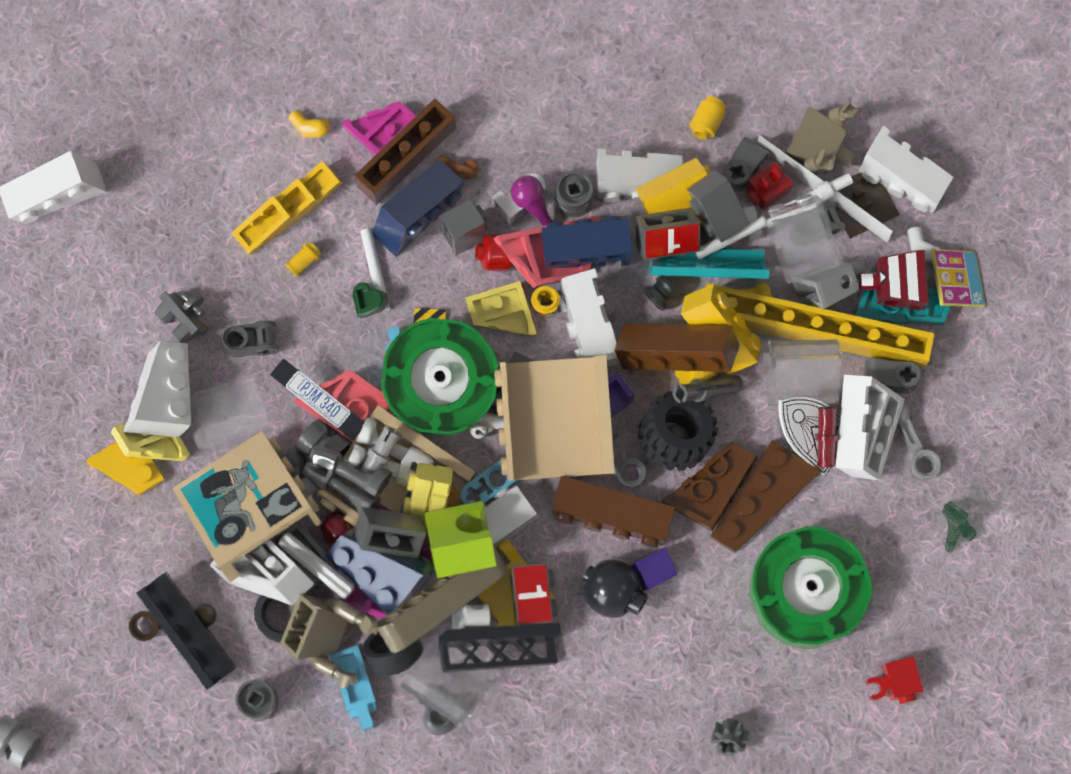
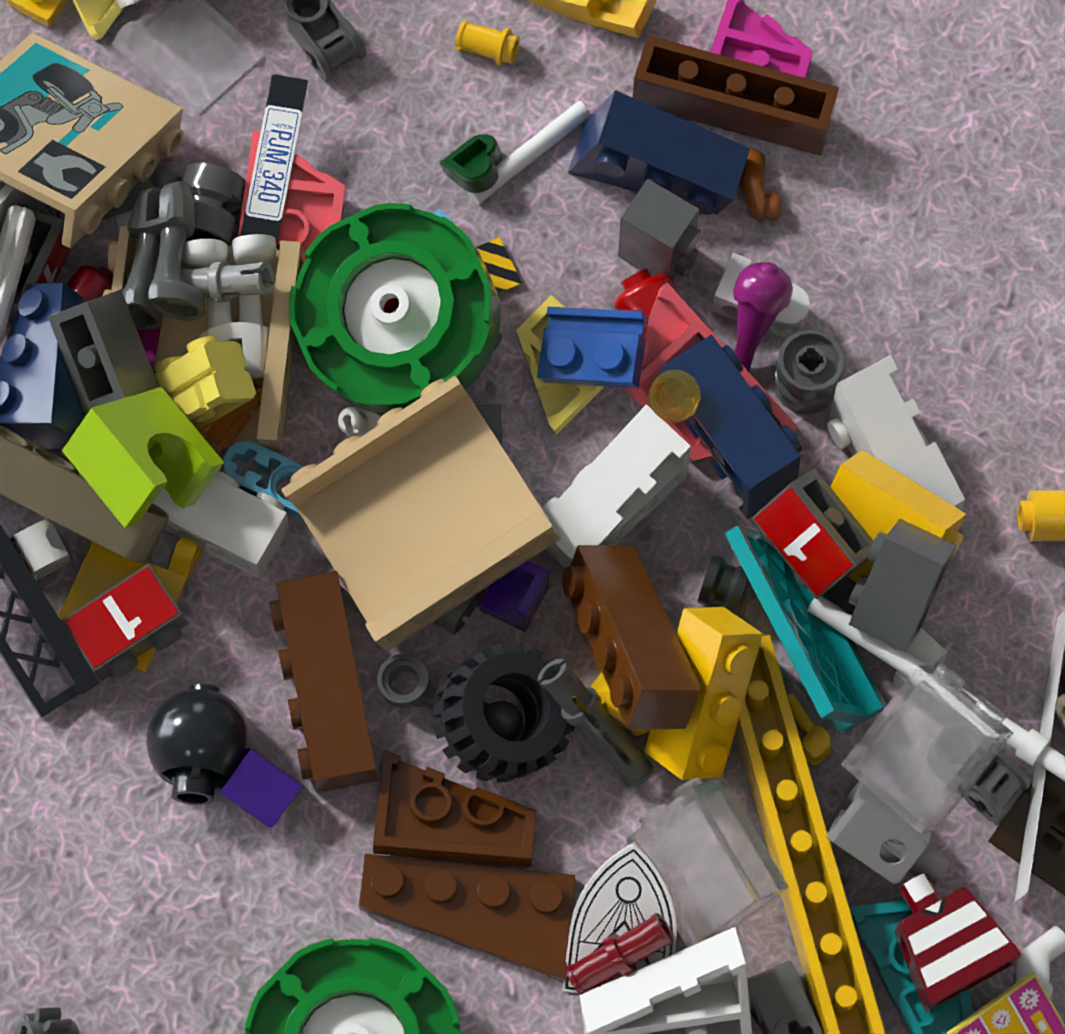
camera: 65 degrees right, 5 degrees down
yellow cone [531,286,560,316] -> none
dark grey piece [723,137,769,193] -> none
red brick [746,162,793,210] -> none
none -> blue plate [537,307,649,388]
none -> clear yellow plate [649,369,701,422]

